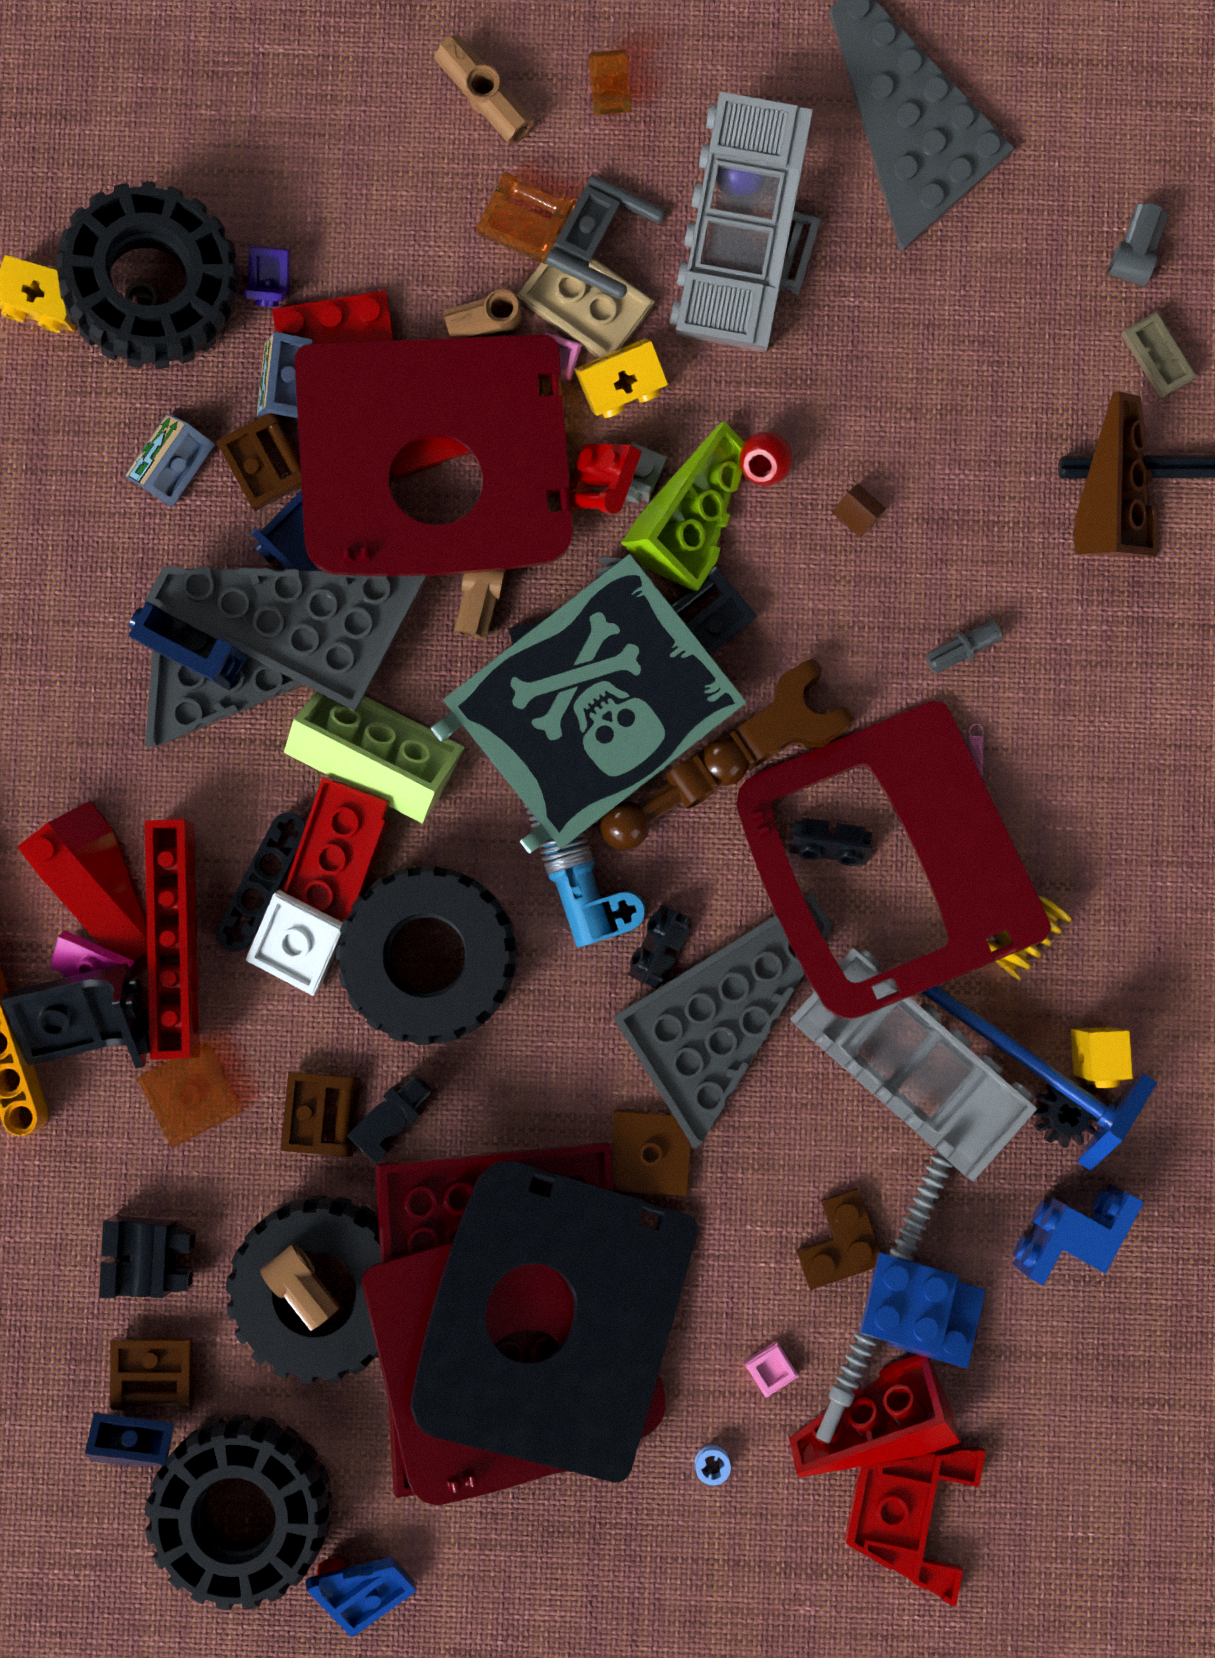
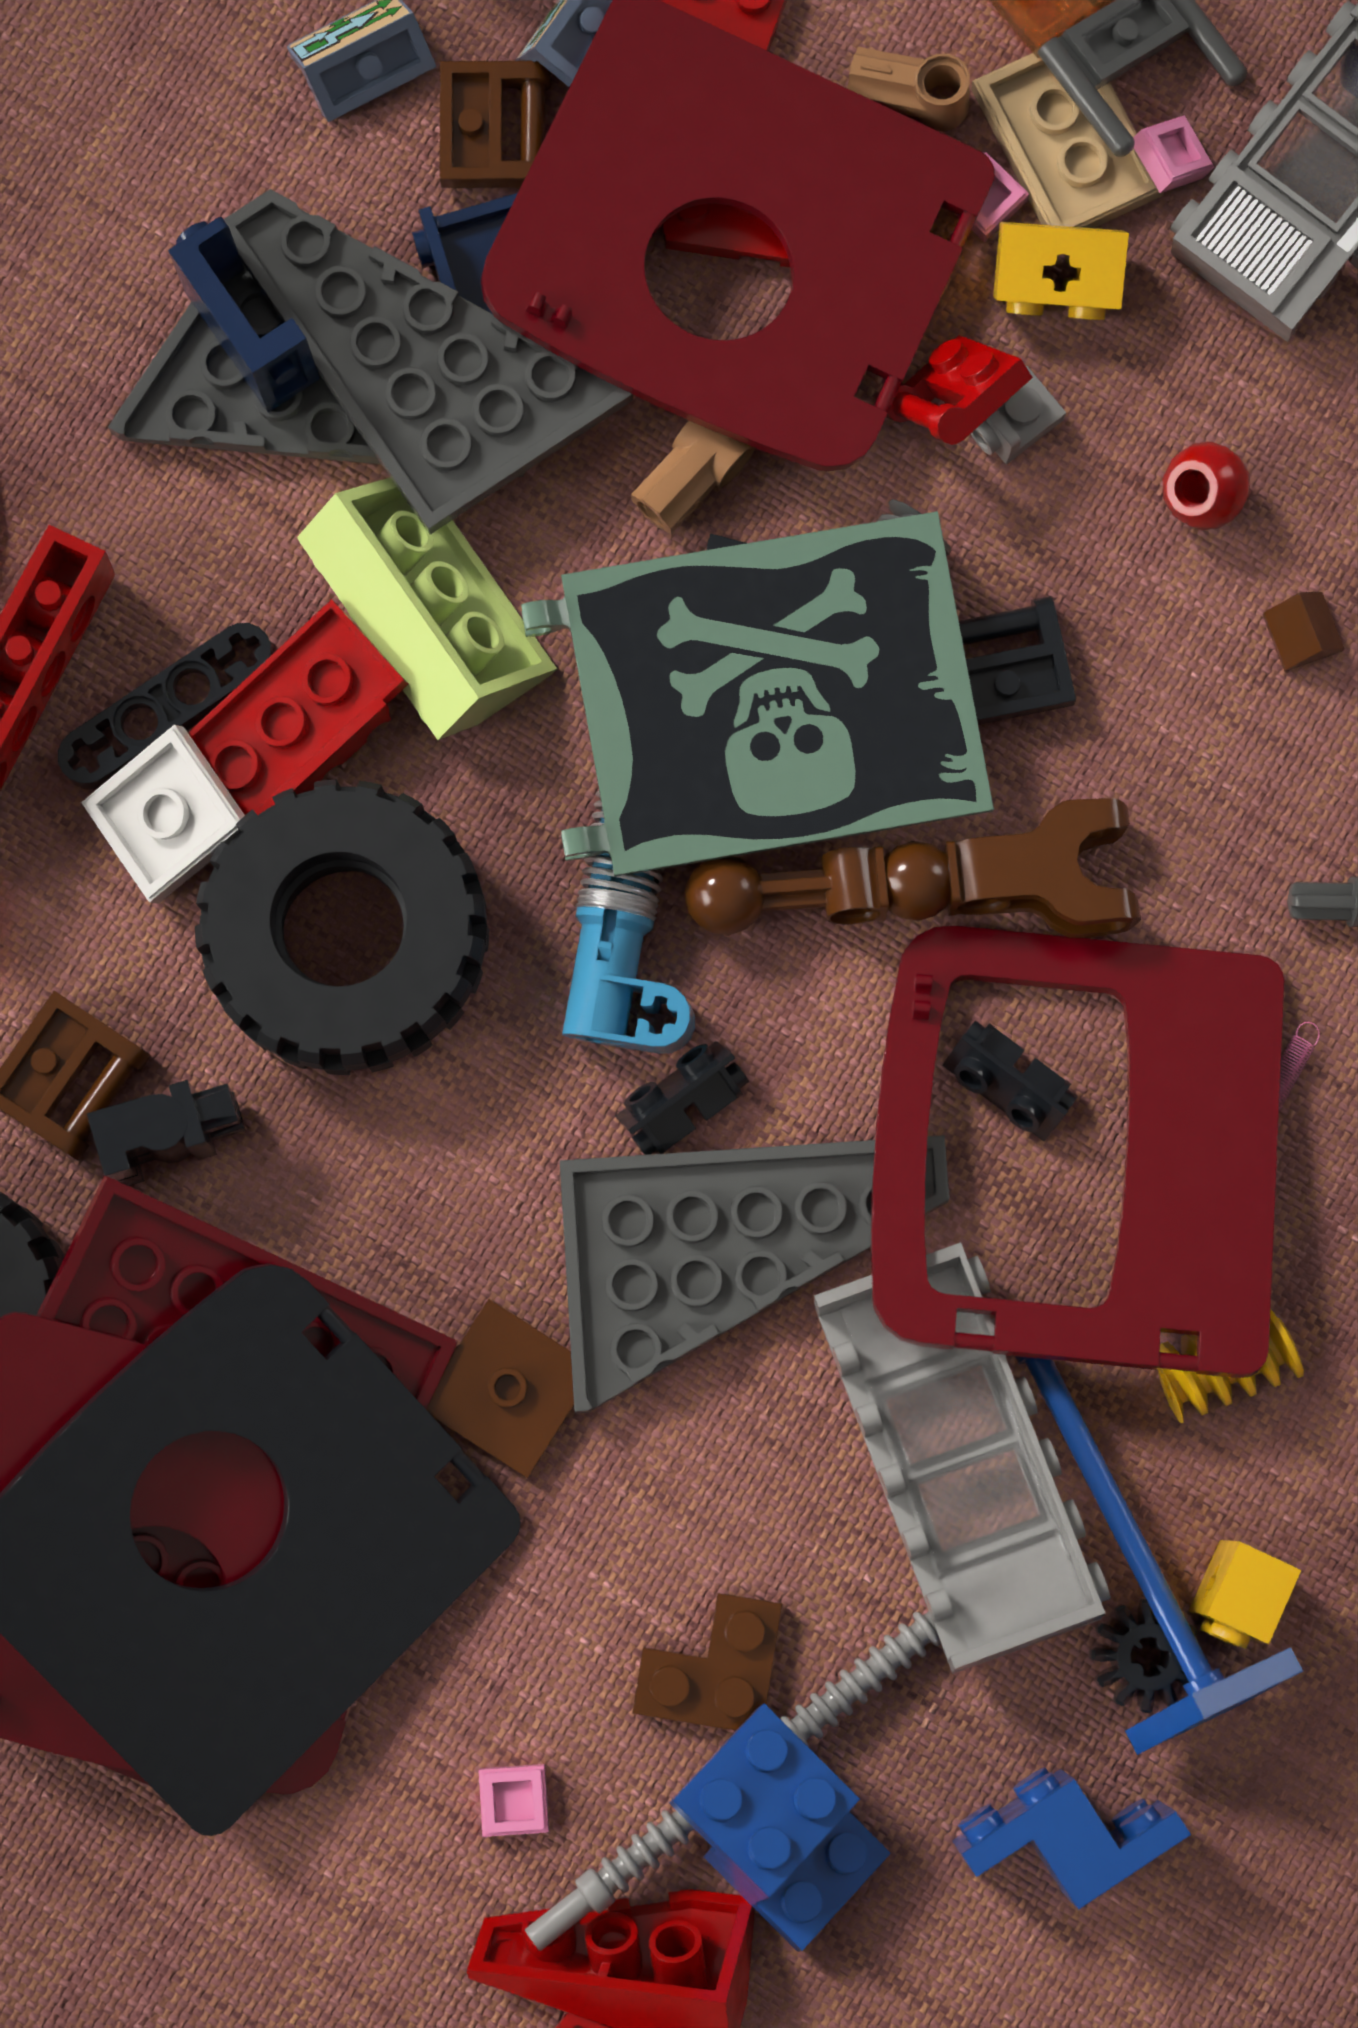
camera: 25 degrees right, 5 degrees down
lime wedge [621,421,744,591] -> none
light blue bush [694,1444,731,1486] -> none
none -> bright pink tile [1133,115,1215,193]

